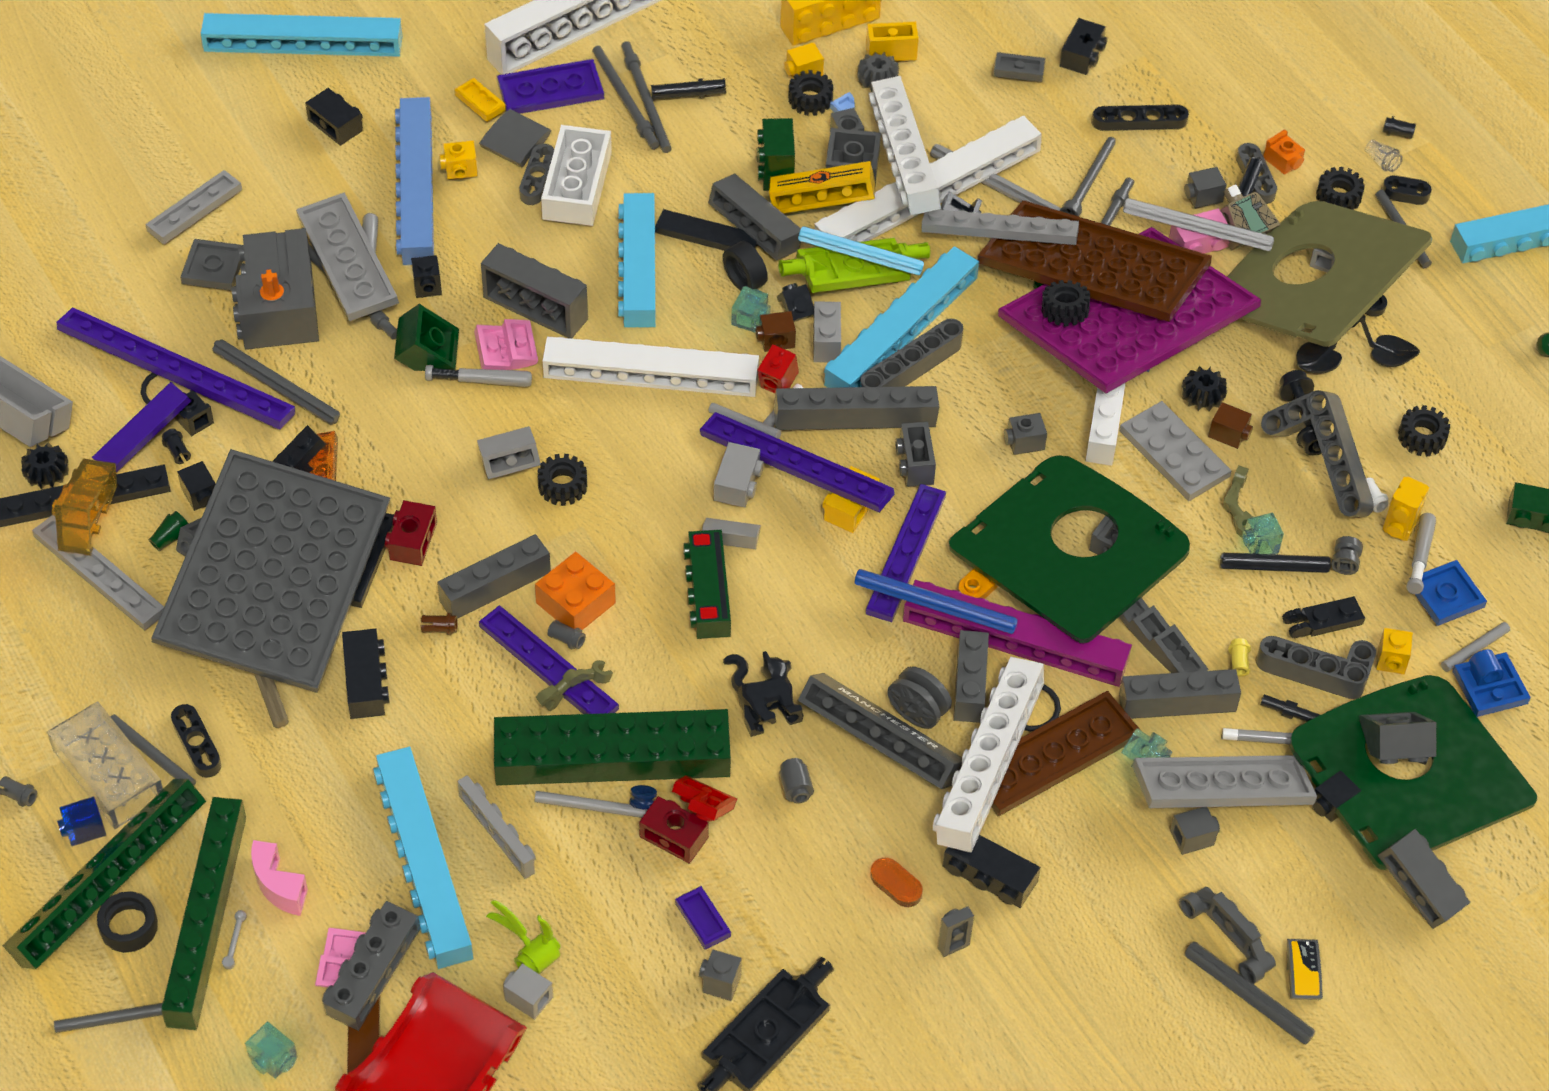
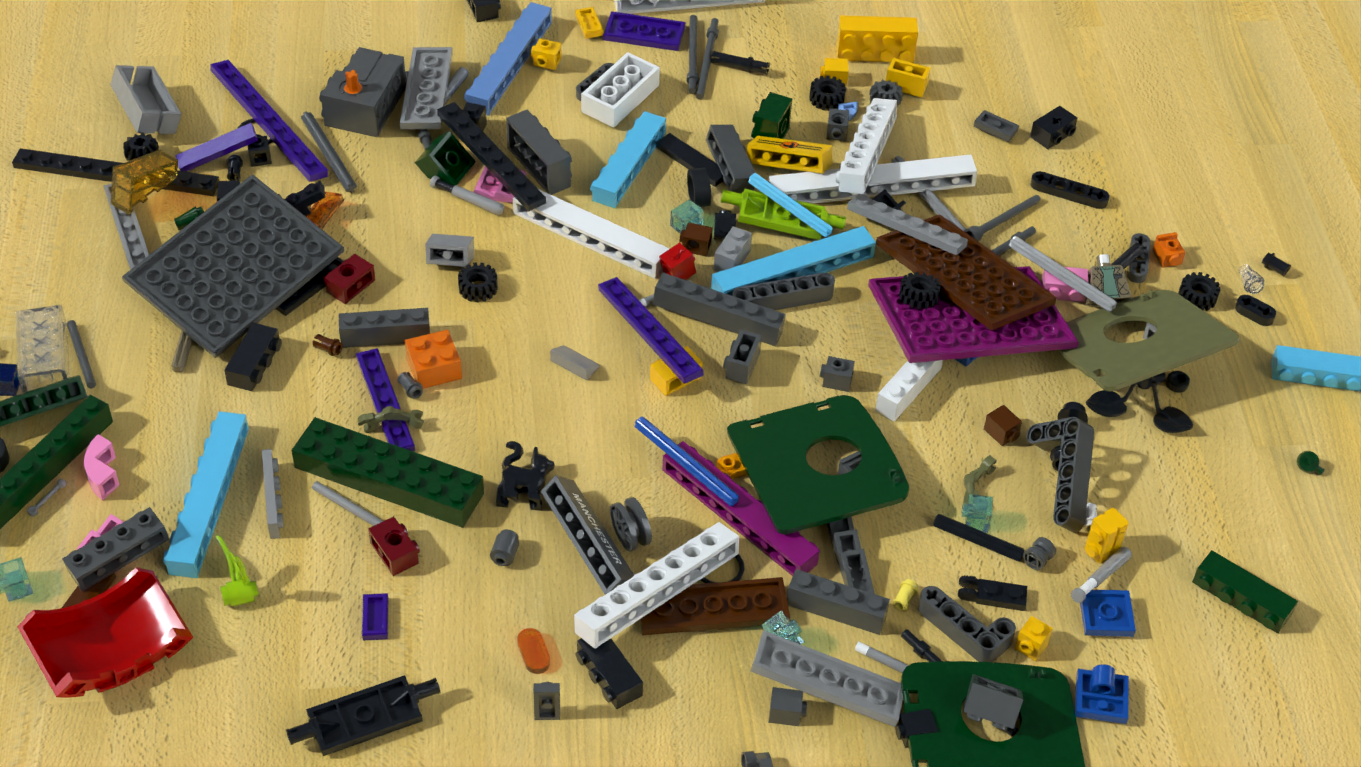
camera: 25 degrees right, 5 degrees down
light grey plate [145,170,242,244] -> none
black beam [171,704,221,778] -> none
dark grey plate [180,239,243,290] -> none
dark grey slope [479,109,552,168] -> none
light grey brick [503,964,553,1020] -> none
dark blue bush [629,785,657,810] -> none
red plate [672,775,738,821] -> none
dark green brick [683,529,731,639] -> none
dark grey brick [699,949,742,1001] -> none
light grey bar [708,403,781,439] -> none
light grey brick [714,442,764,508] -> none
dark grey brick [826,128,881,187] -> none
dark purple tile [866,484,946,623] -> none
dark grey brick [954,630,989,723] -> none
light grey plate [1120,401,1232,502] -> none
black gear [1182,366,1227,412] -> none
dark grey brick [1184,167,1227,208] -> none
dark grey bar [1375,190,1432,268] -> none
black tyre [1398,405,1451,457] -> none
light grey bar [1441,622,1510,672] -> none
none -> black plate [437,102,546,212]

